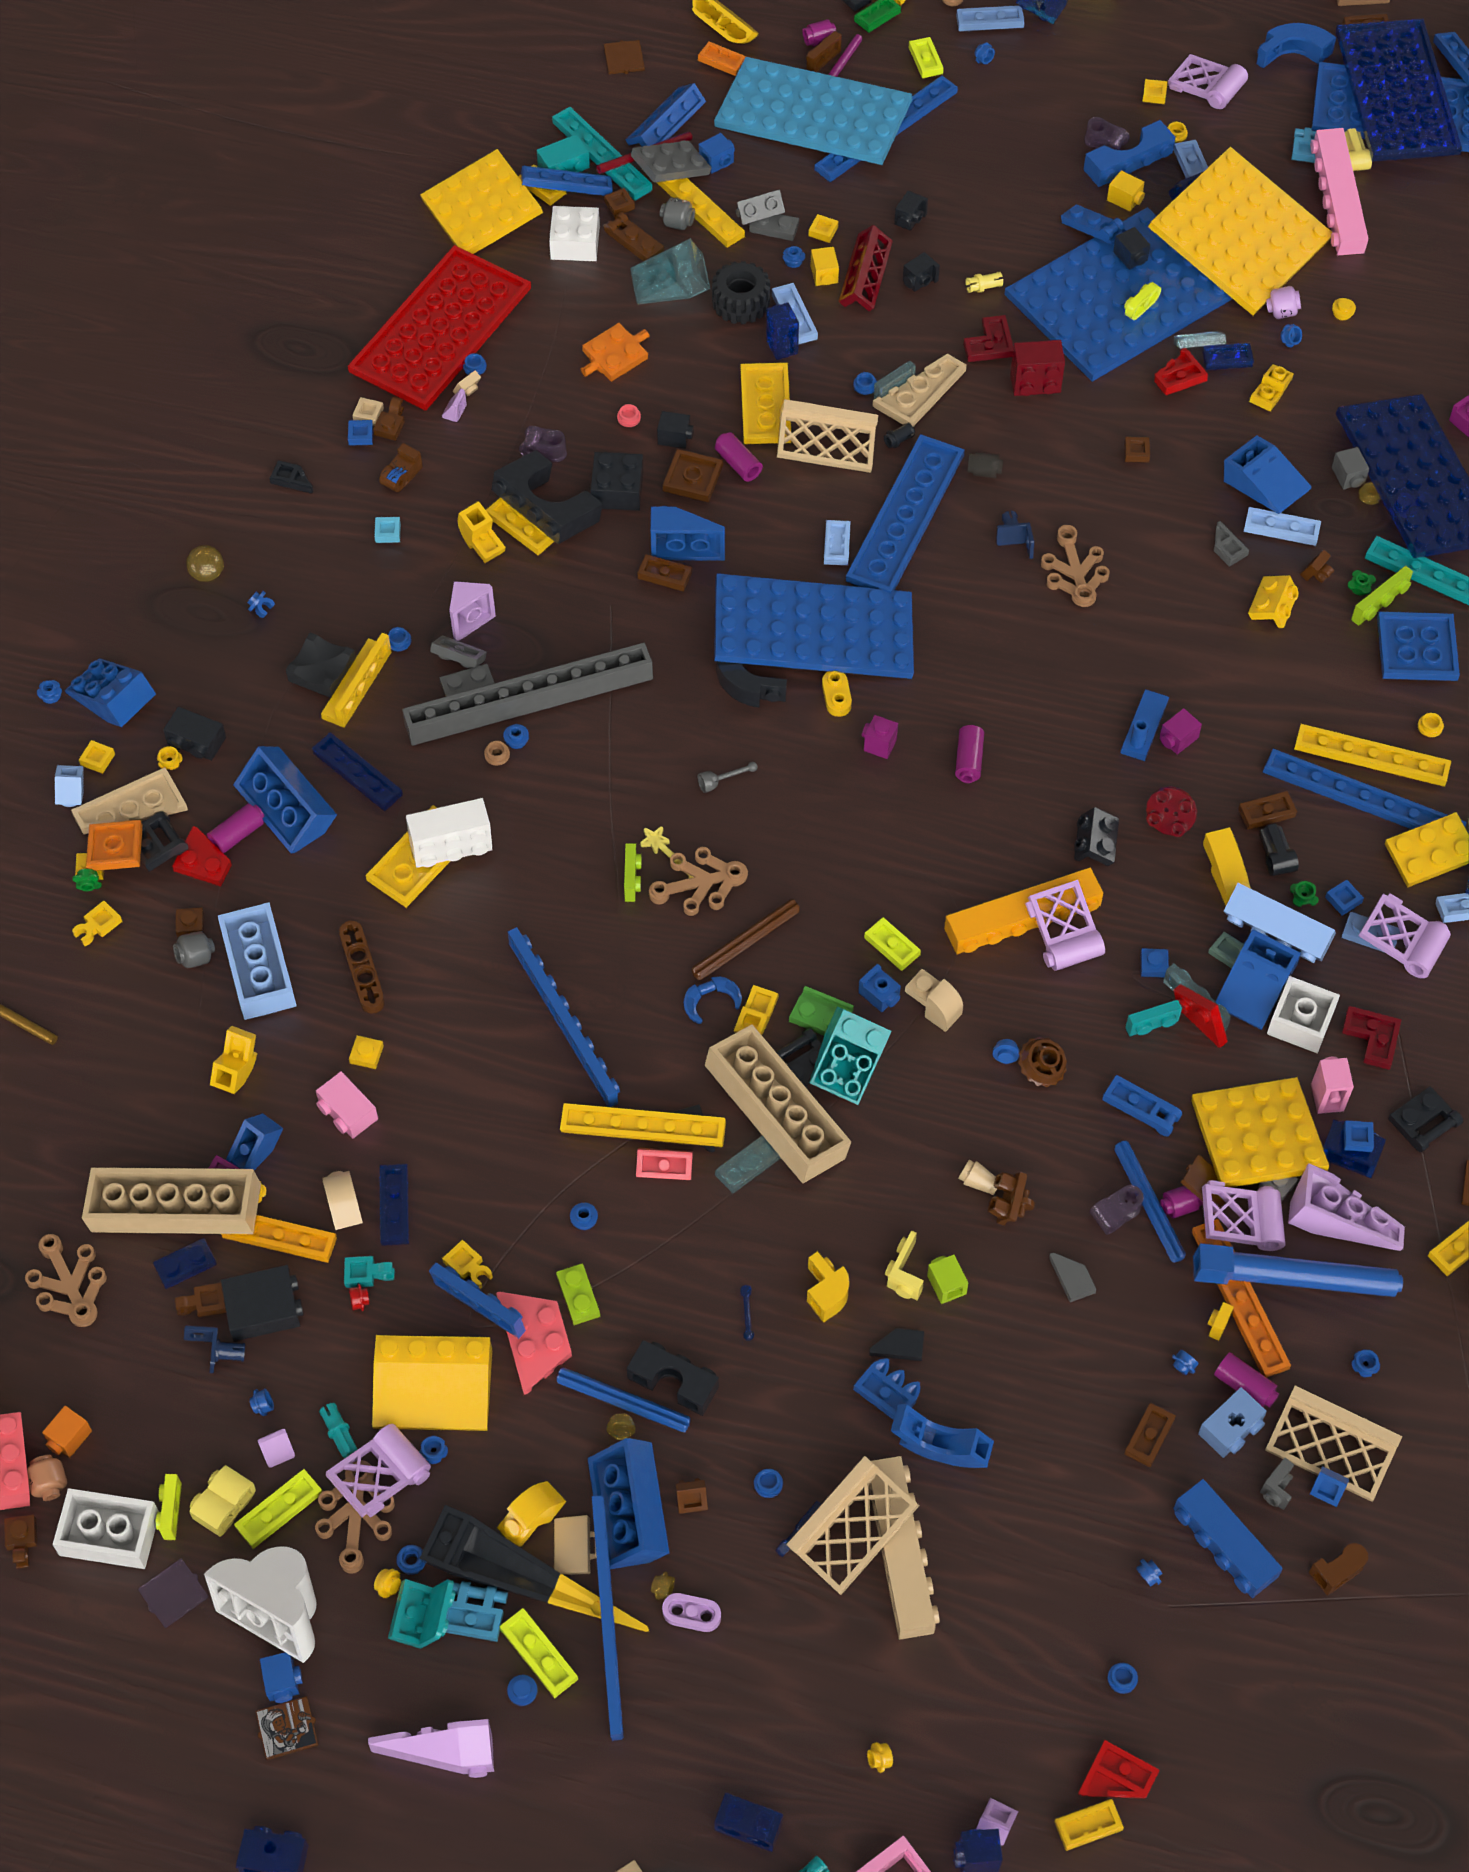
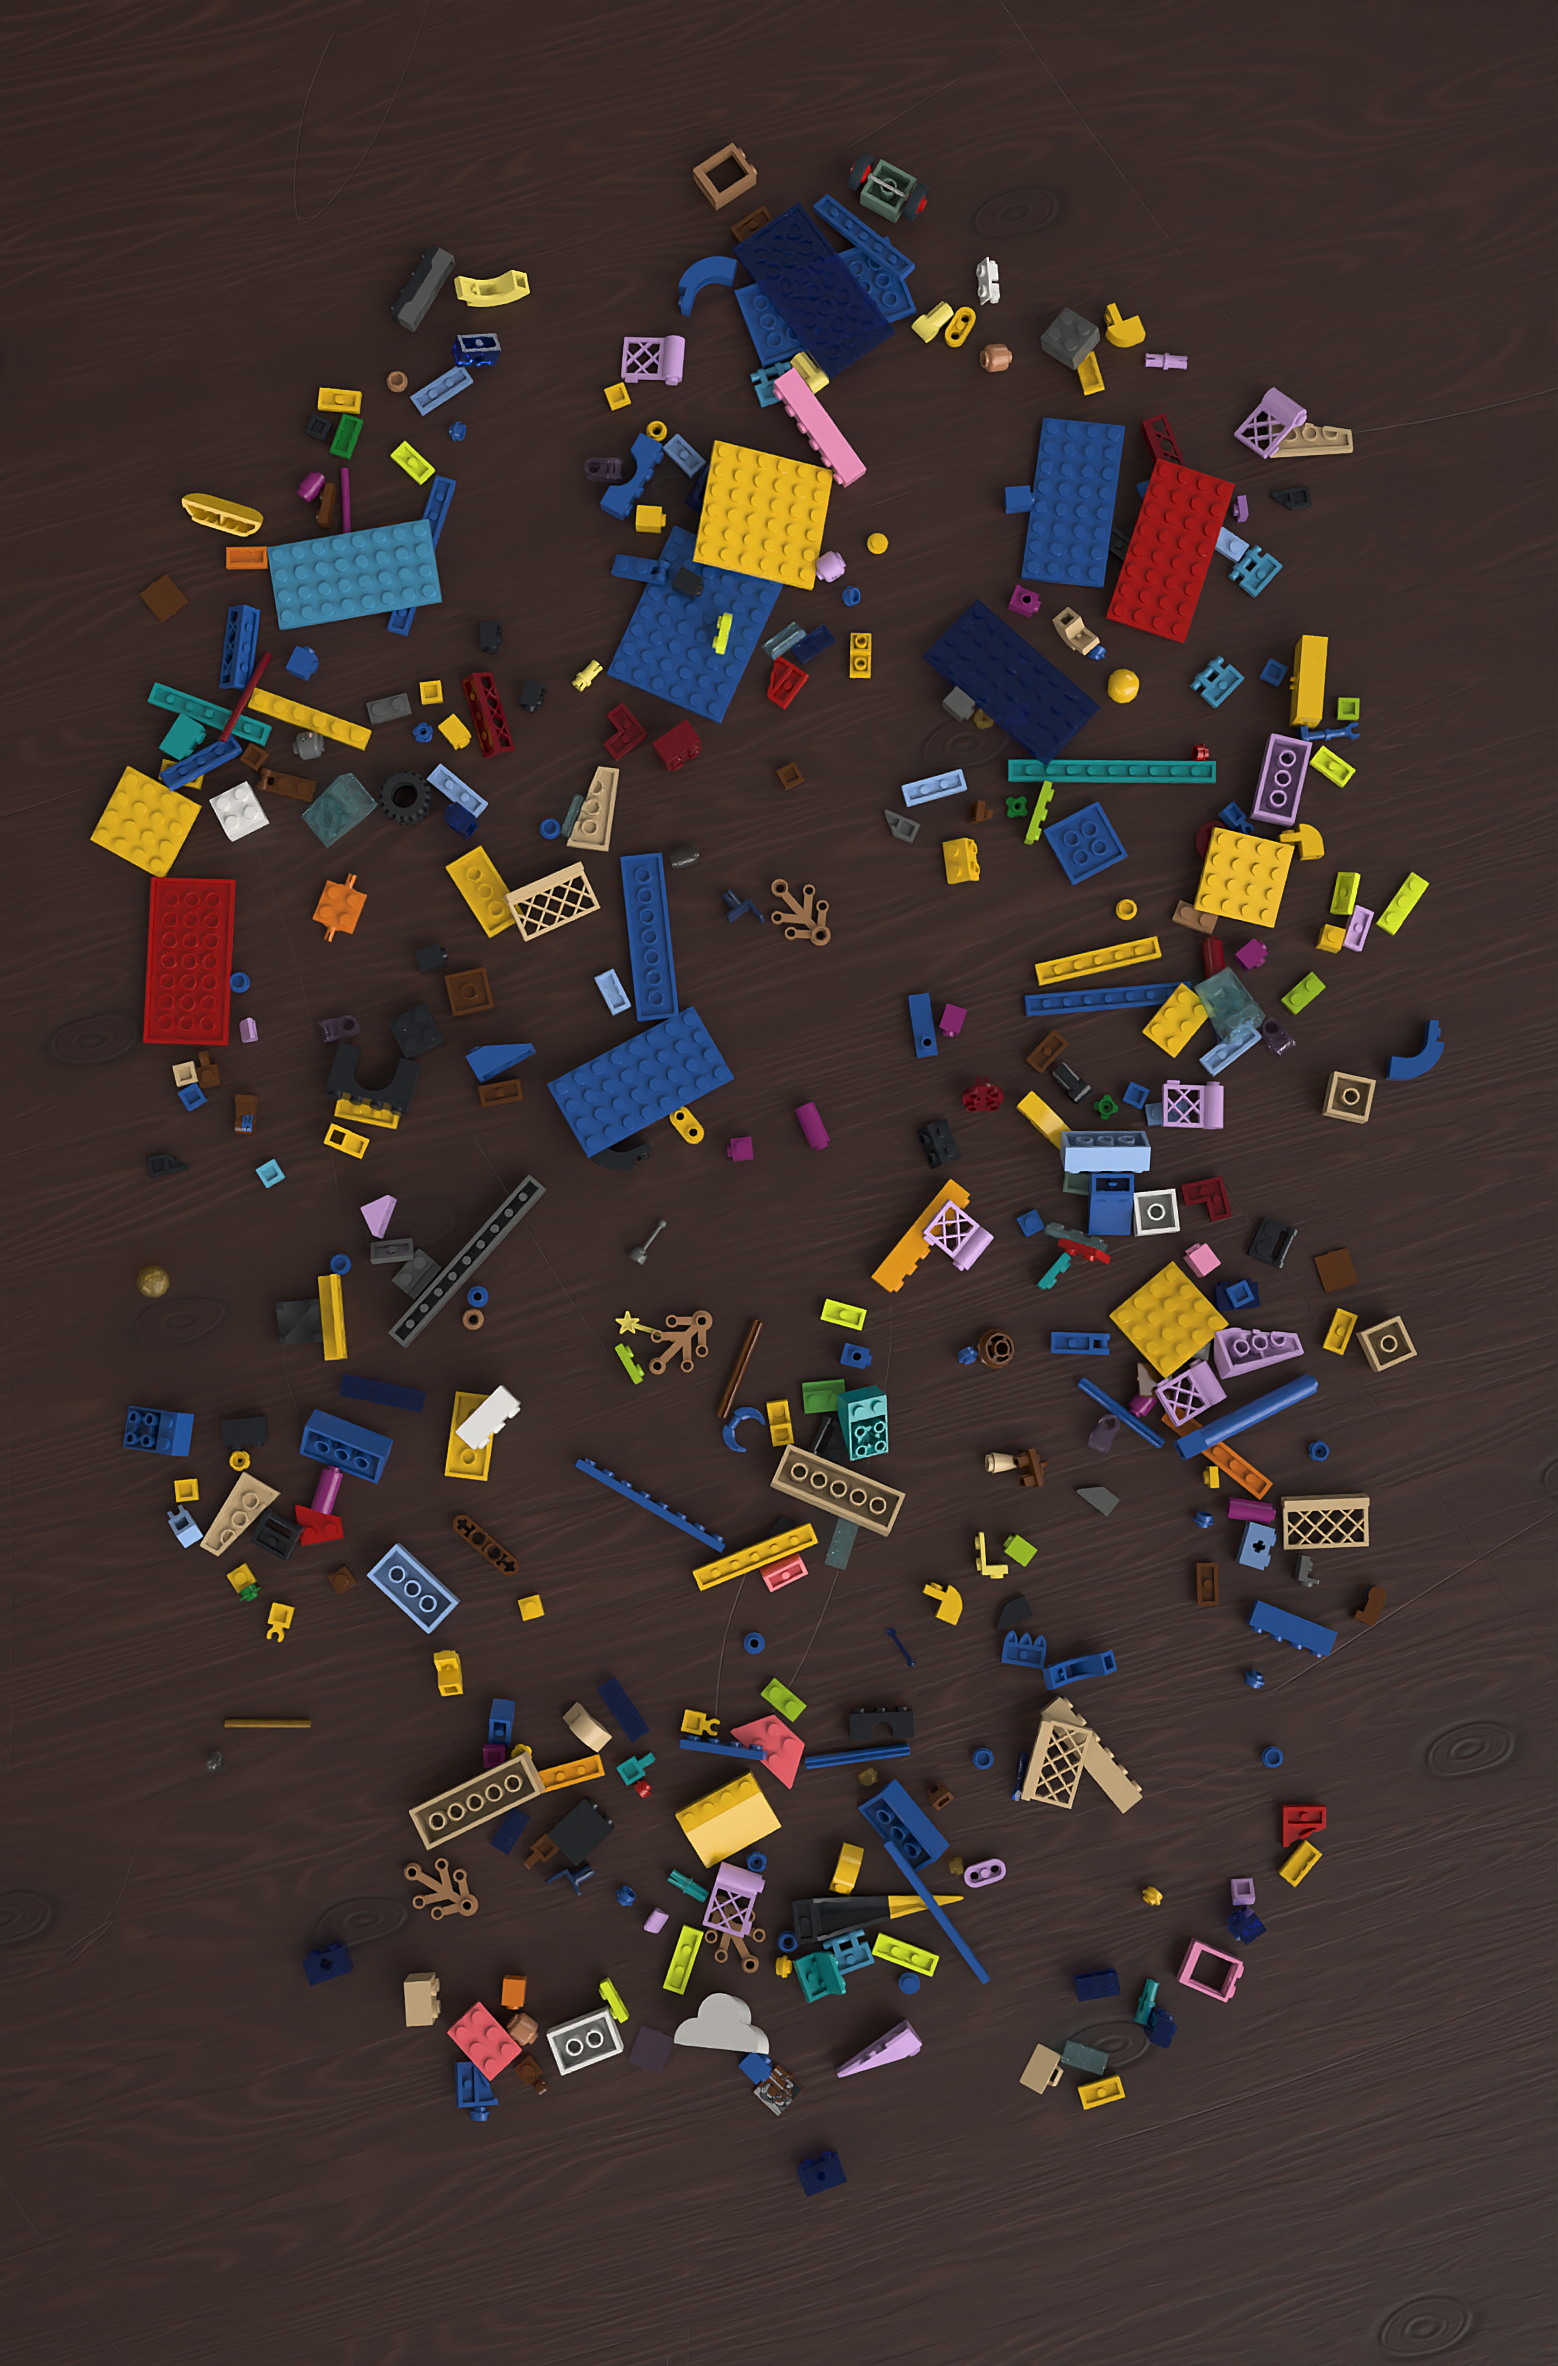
camera: 30 degrees left, 25 degrees up
blue plate [37,680,62,704] -> none
orange tile [86,820,143,871] -> none
dark grey head [173,931,215,968] -> none
light yellow brick [189,1465,256,1537] -> none
blue plate [247,591,275,618] -> none
bright pink brick [316,1071,378,1139] -> none
tan plate [453,370,481,396] -> none
tan piece [554,1515,597,1575] -> none
coral plate [617,404,641,427] -> none
dark grey plate [631,141,712,183] -> none
magenta brick [715,432,763,482] -> none
hinge [735,190,785,225] -> none
black pin [884,423,915,448] -> none
tan brick [905,969,963,1032] -> none
blue slope [1224,435,1311,514] -> none
blue plate [1310,1466,1349,1507] -> none

